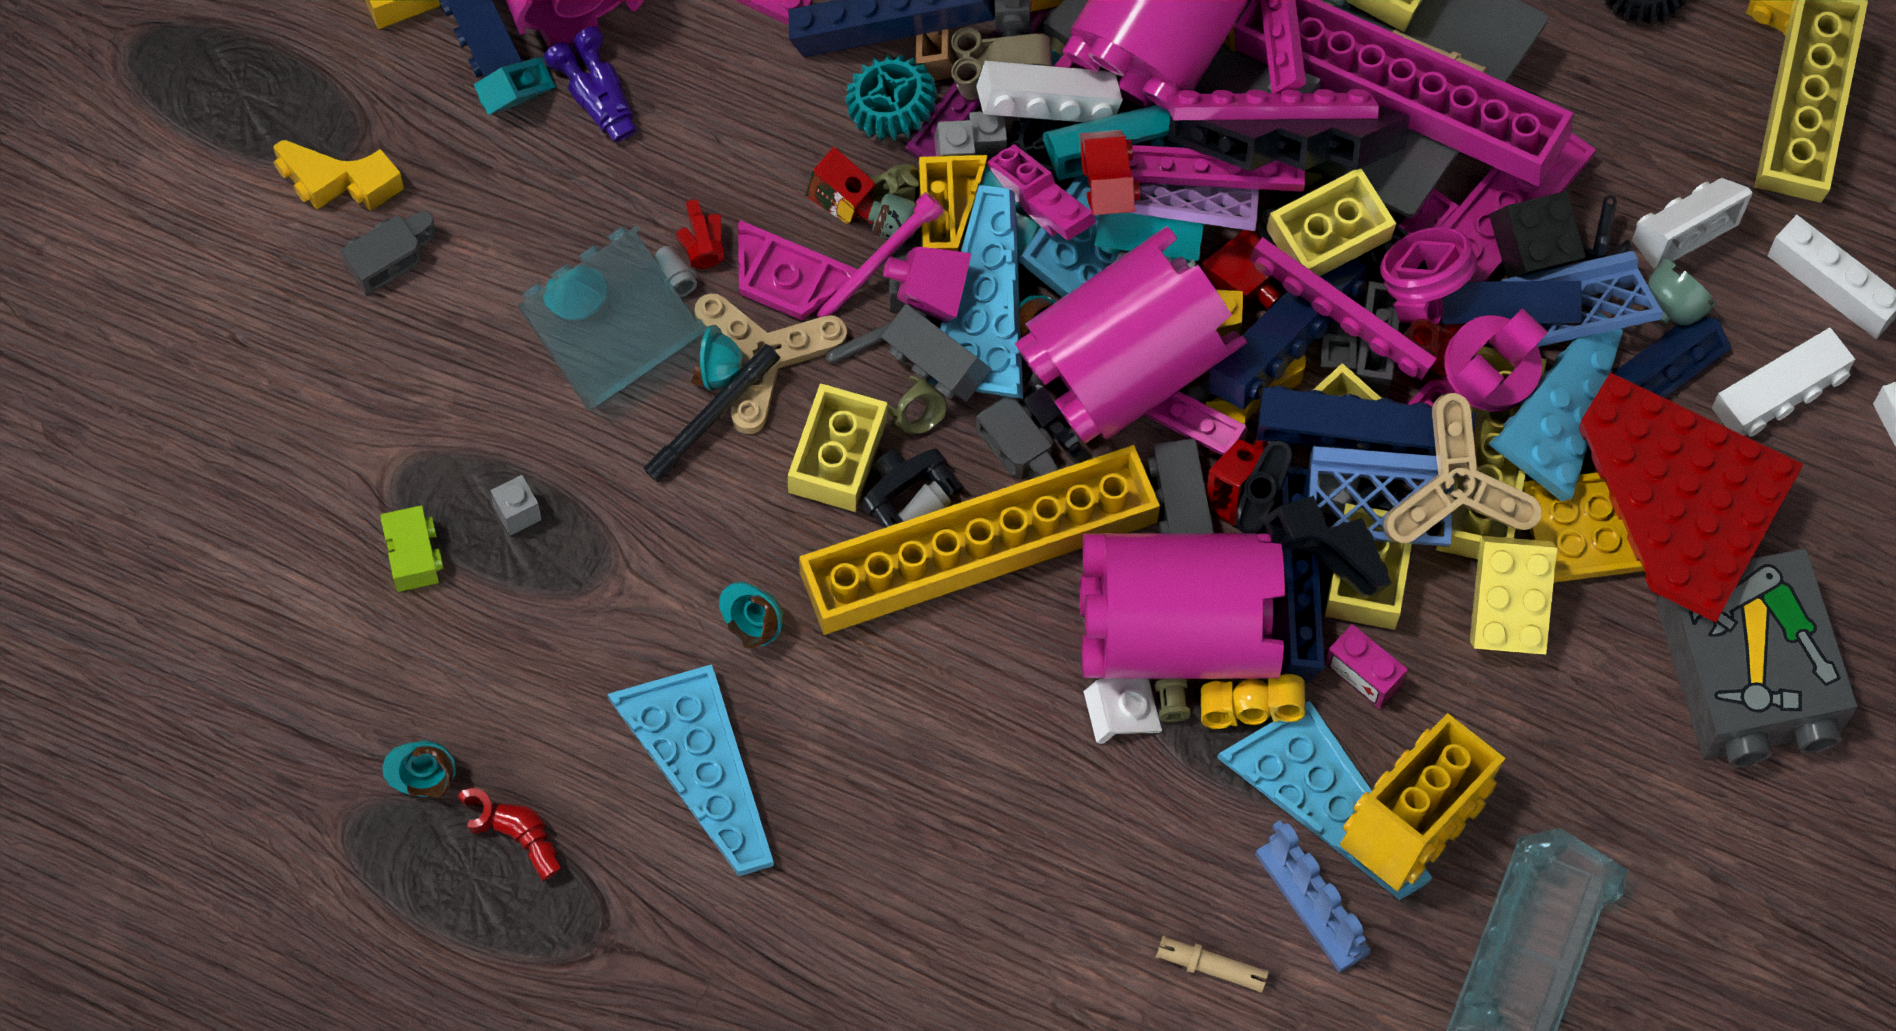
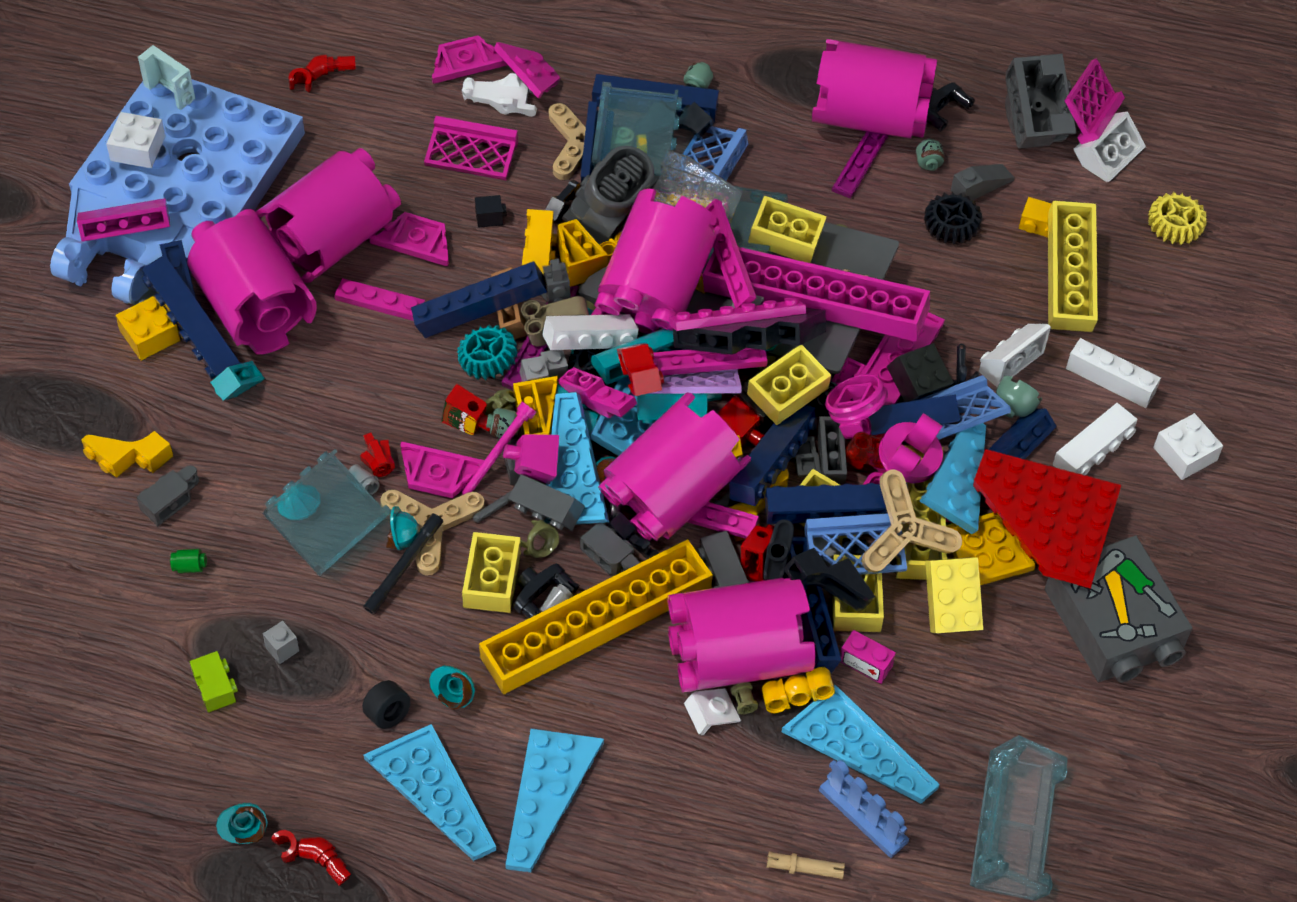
camera: 10 degrees left, 10 degrees down
dark purple piece [543,26,637,143] -> none
dark pink plate [1249,237,1437,380] -> none
yellow brick [1339,713,1506,892] -> none
none -> green brick [170,549,207,573]
none -> black tyre [362,680,411,729]
none -> medium azure wing [505,729,604,873]

